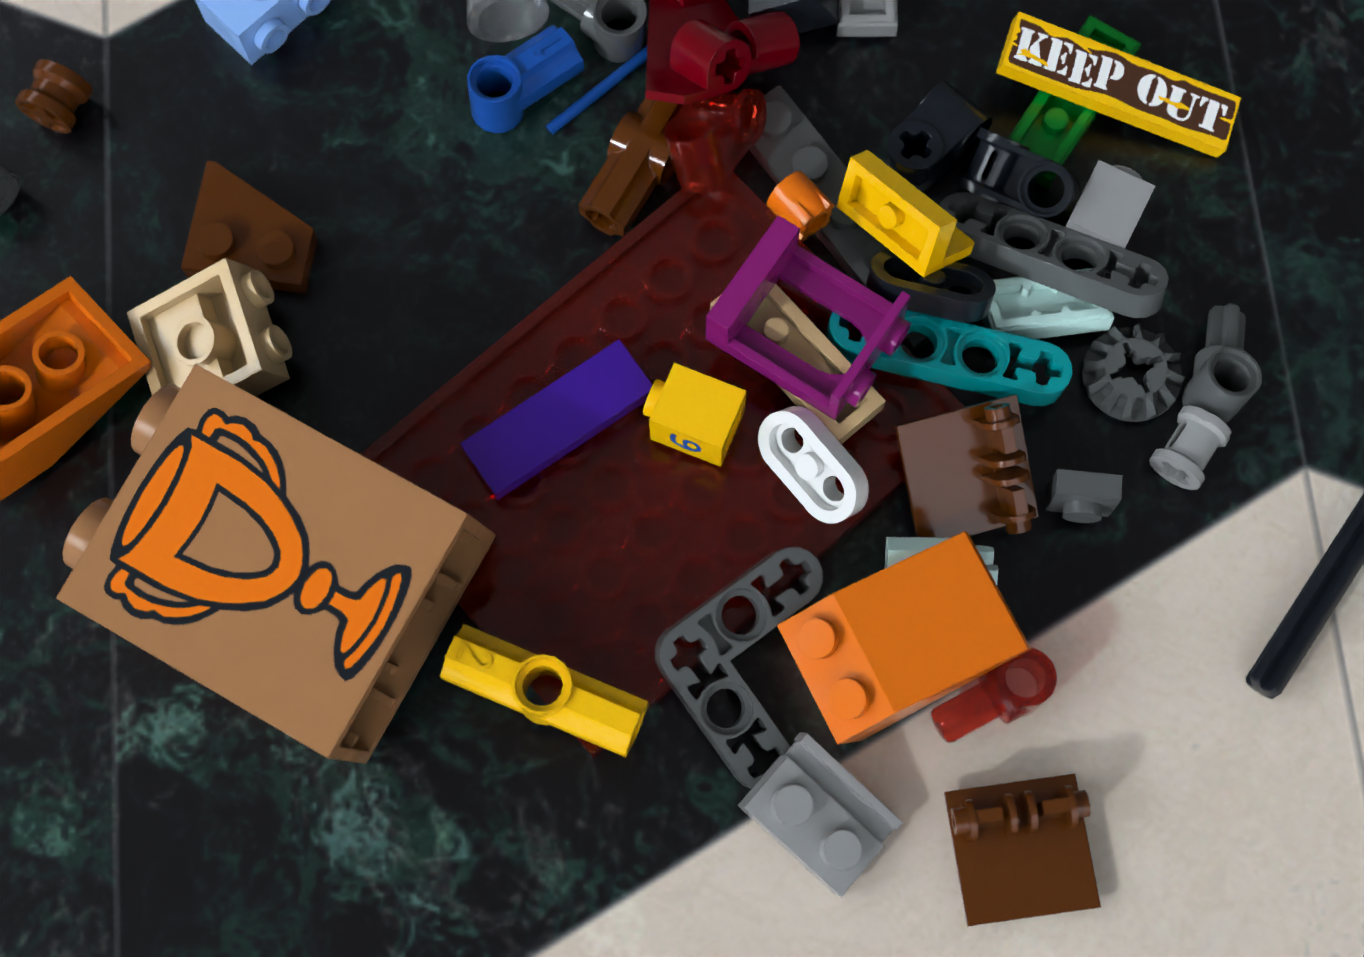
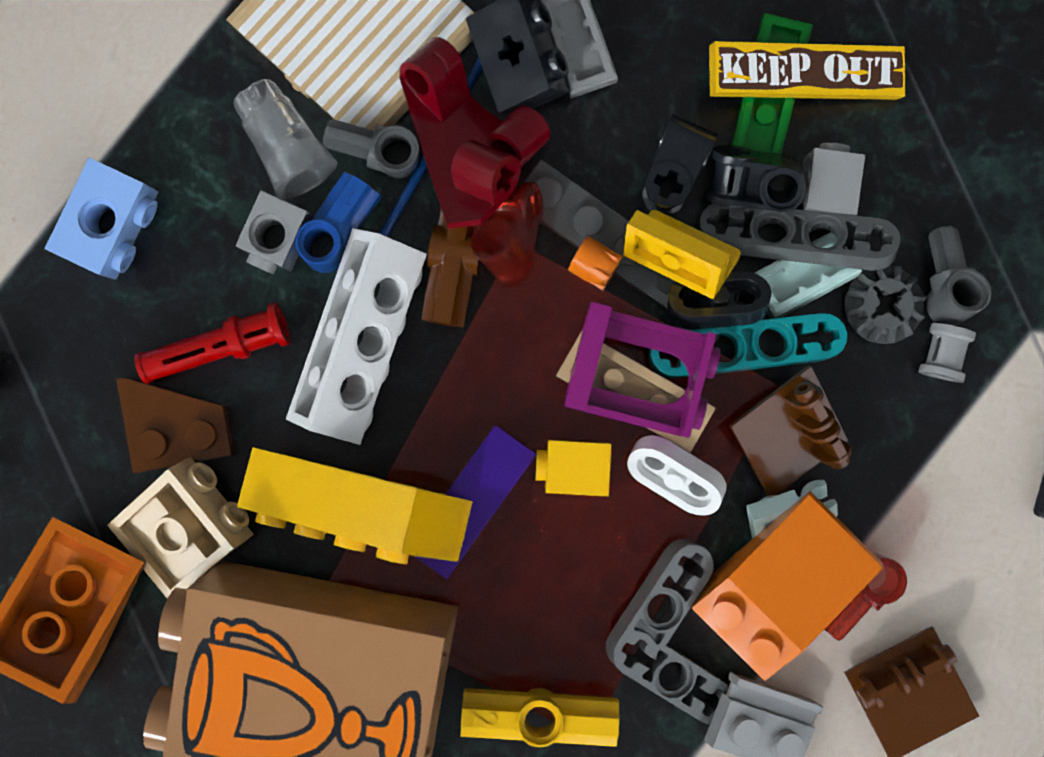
camera: 20 degrees left, 15 degrees up
dark grey plate [1045,469,1123,523] -> none
none -> red pin [134,302,291,384]
none -> light grey brick [235,190,313,275]
none -> yellow wedge [237,448,473,564]
none -> white brick [286,228,427,445]

